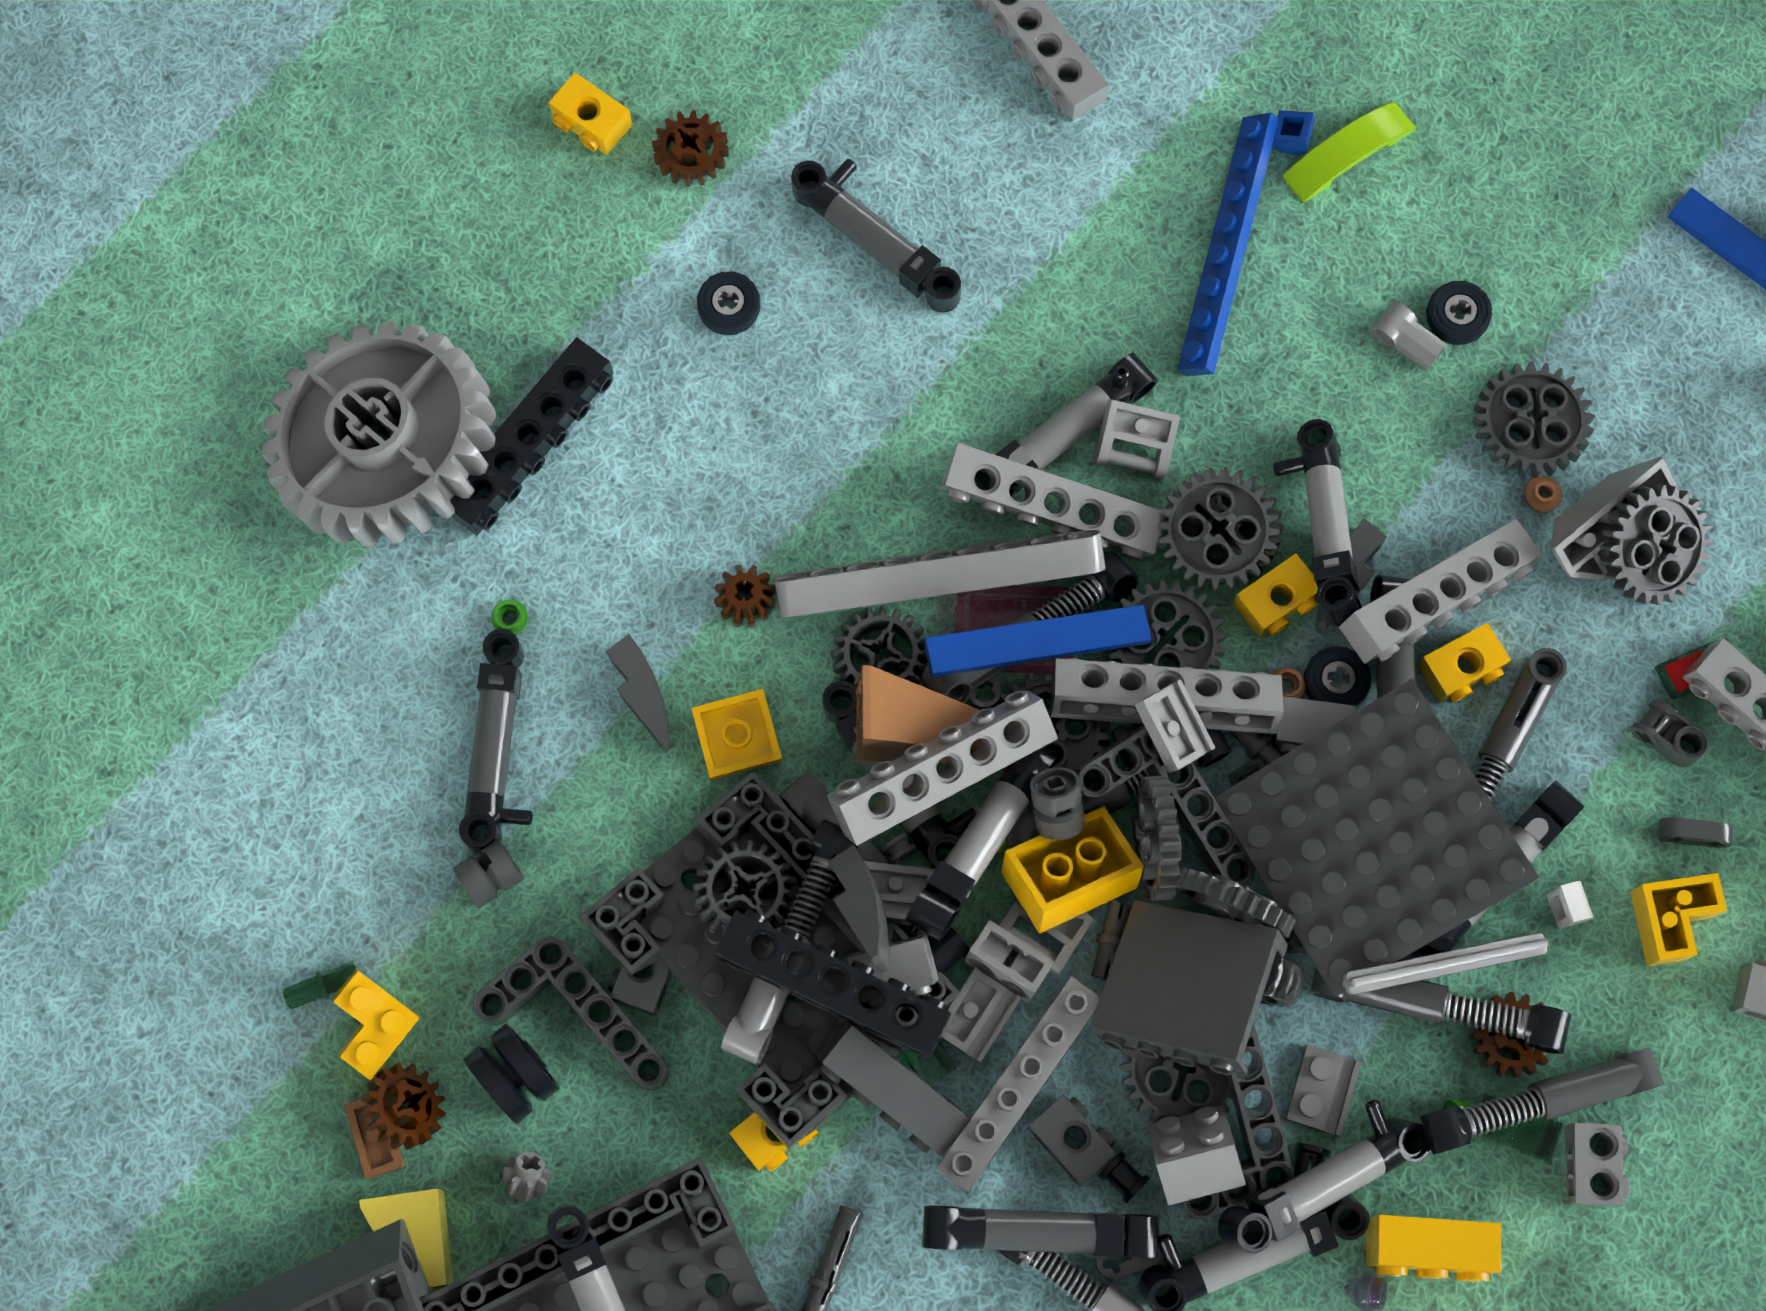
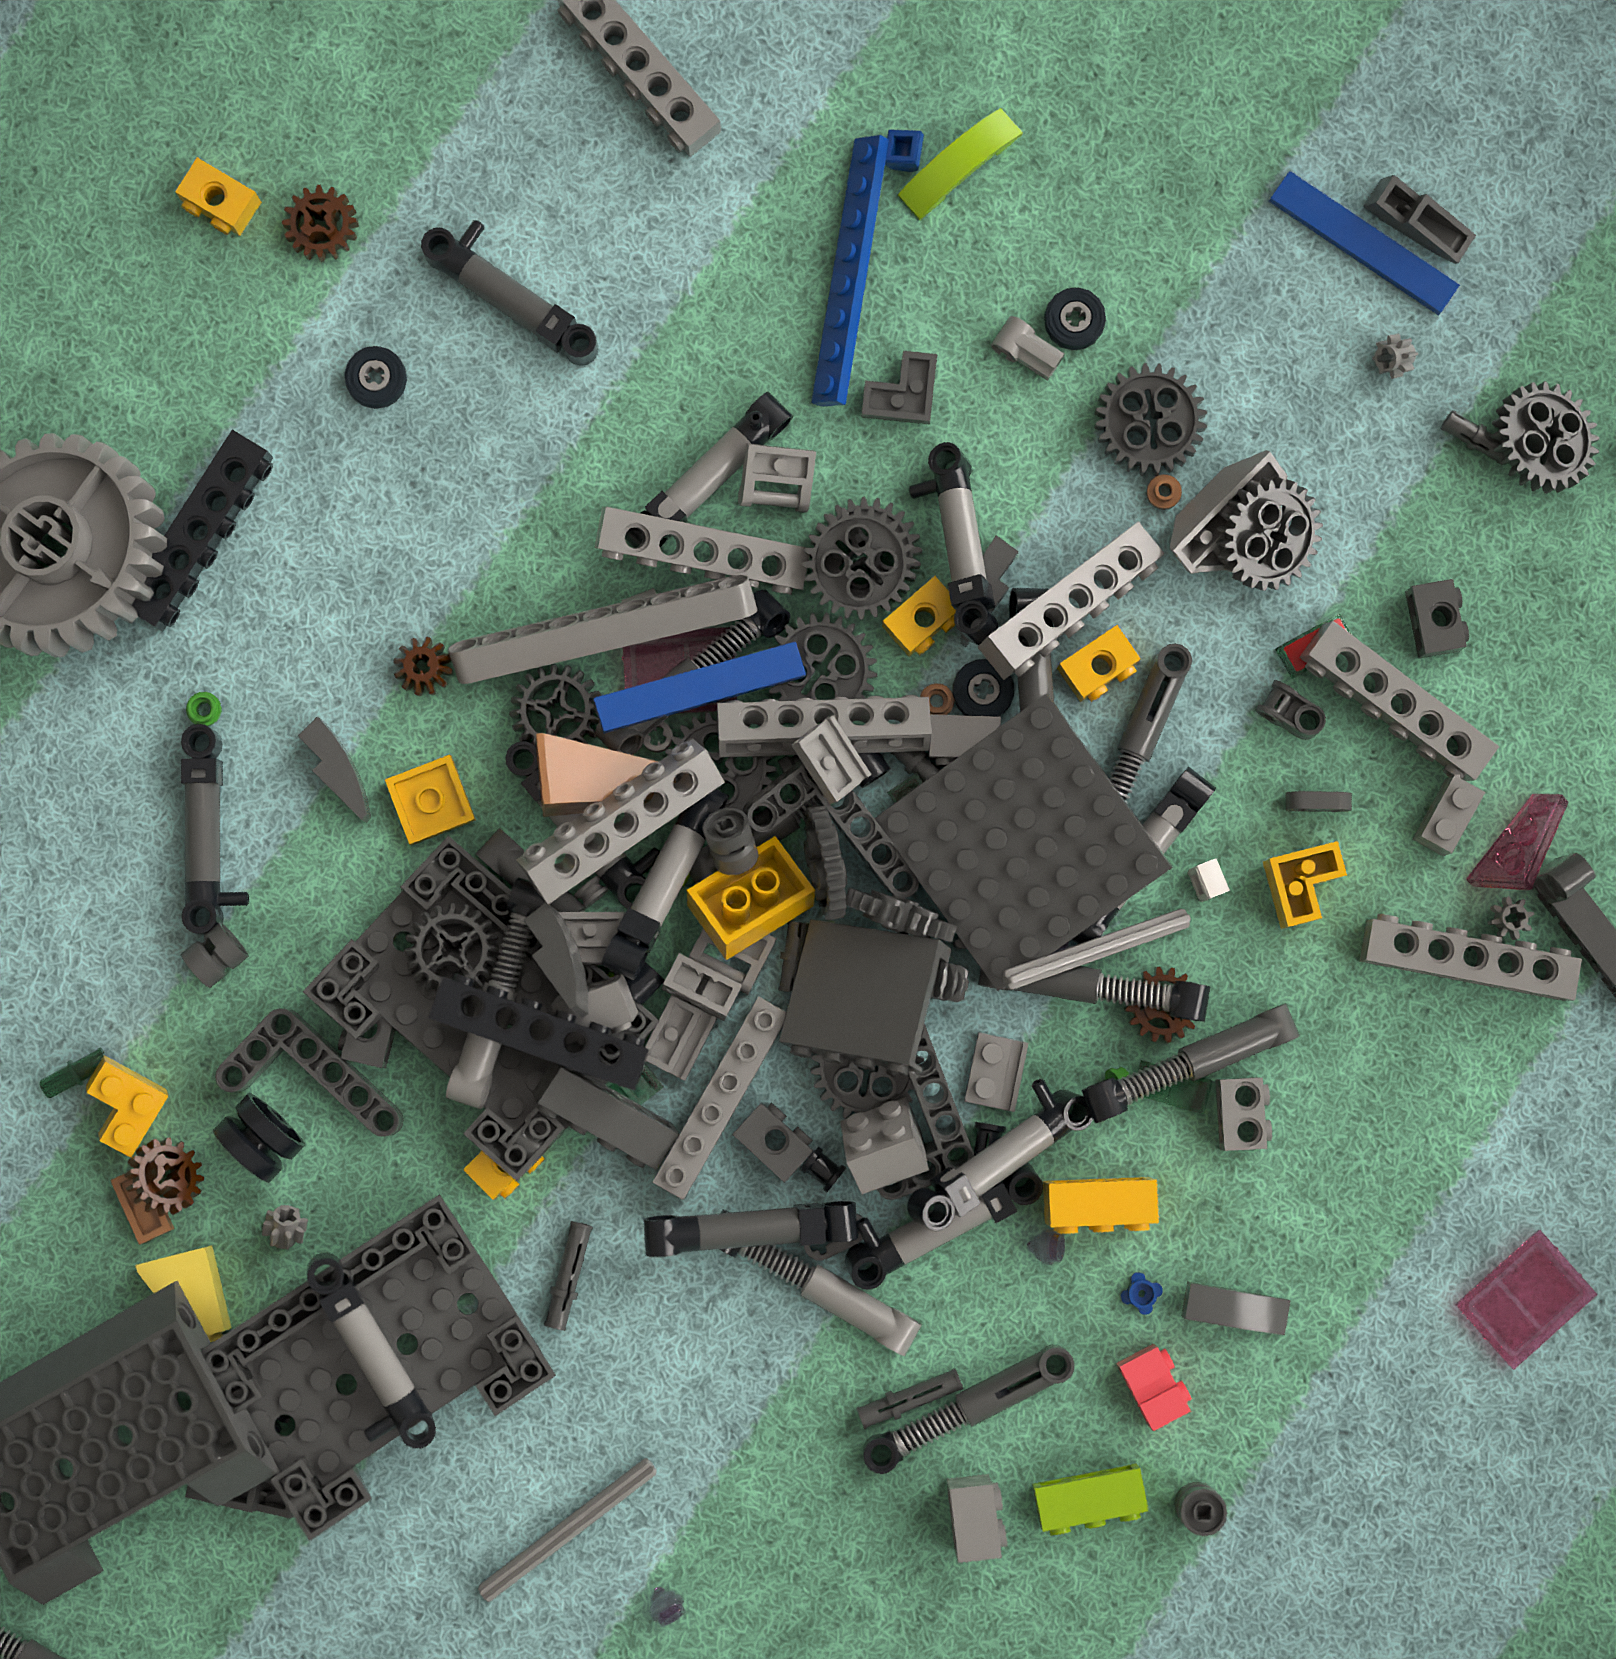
camera: 10 degrees left, 10 degrees up
none -> dark grey plate [861,350,937,425]

